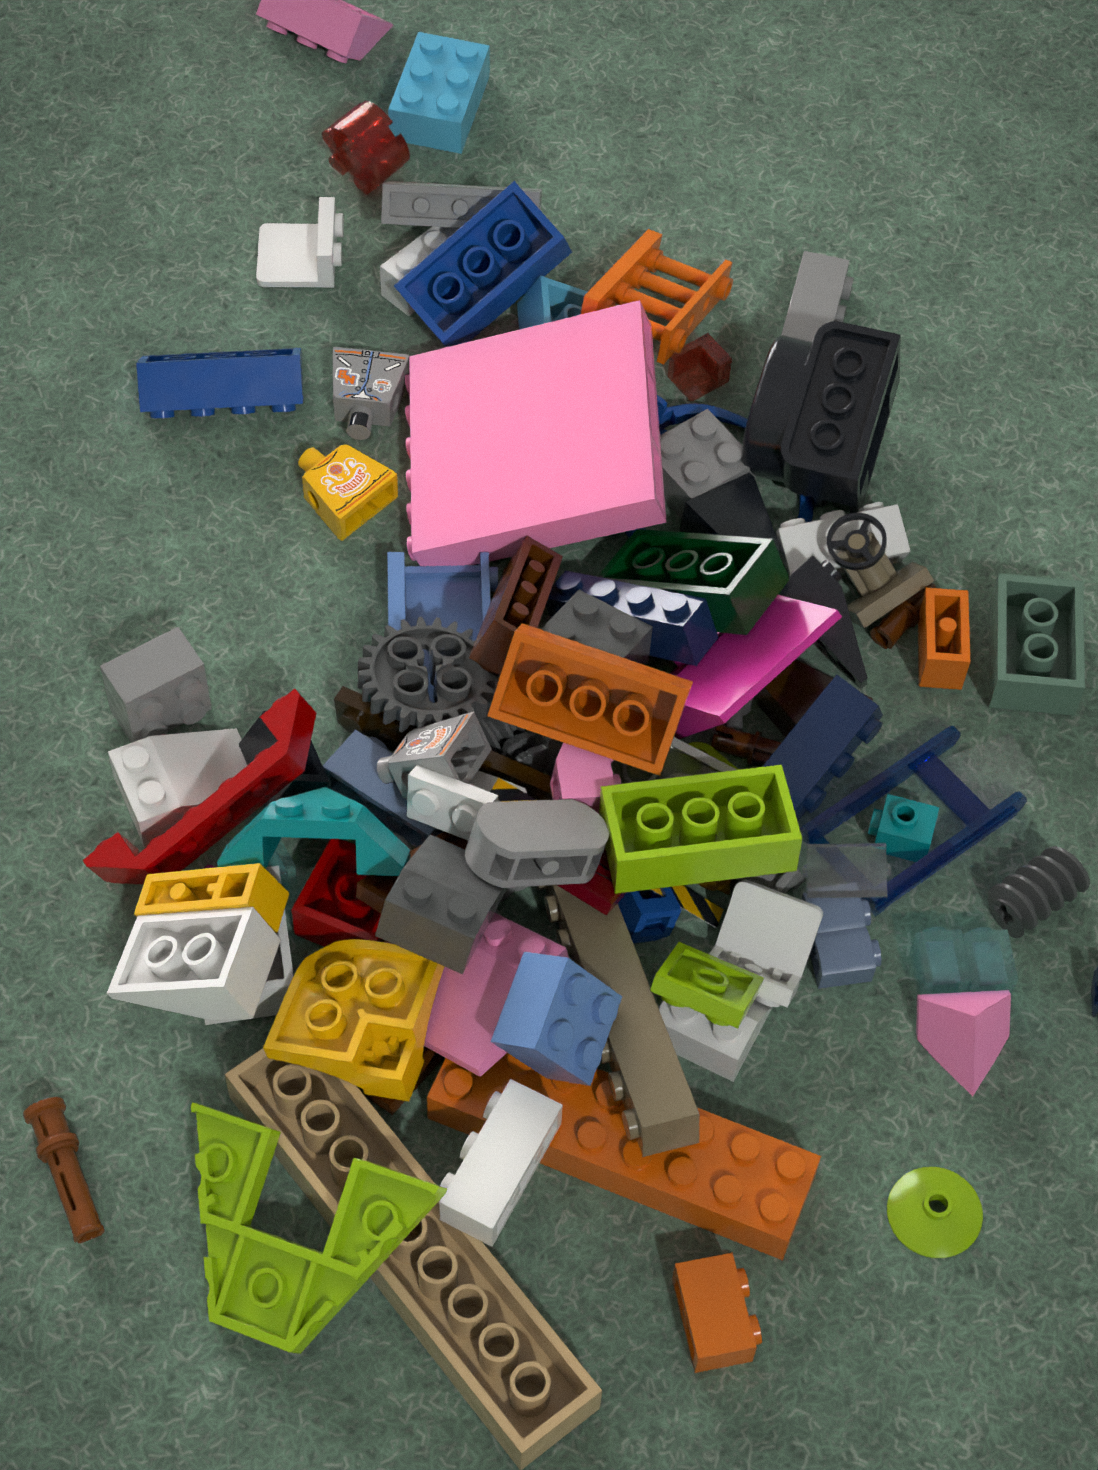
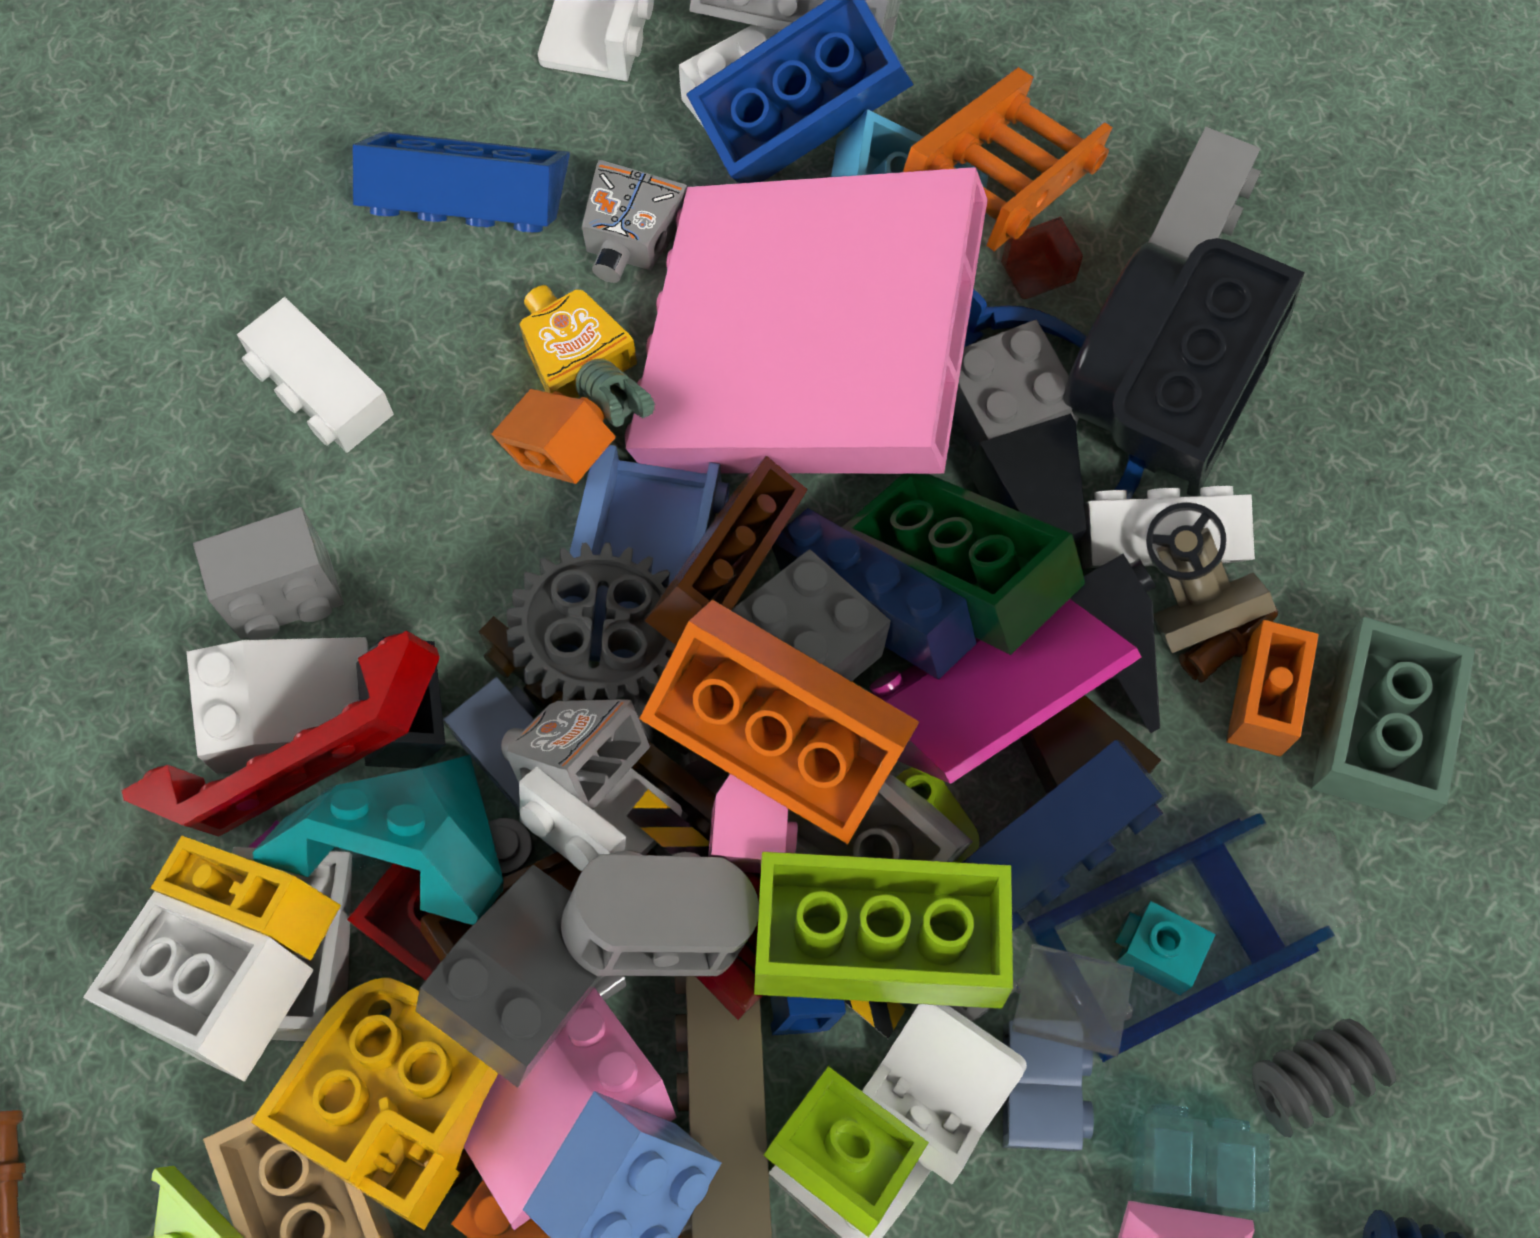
camera: 15 degrees right, 10 degrees up
reddish brown axle [711,724,781,765] -> none
none -> white brick [237,297,394,453]
none -> orange brick [491,389,616,484]
none -> sand green hinge [576,359,655,427]

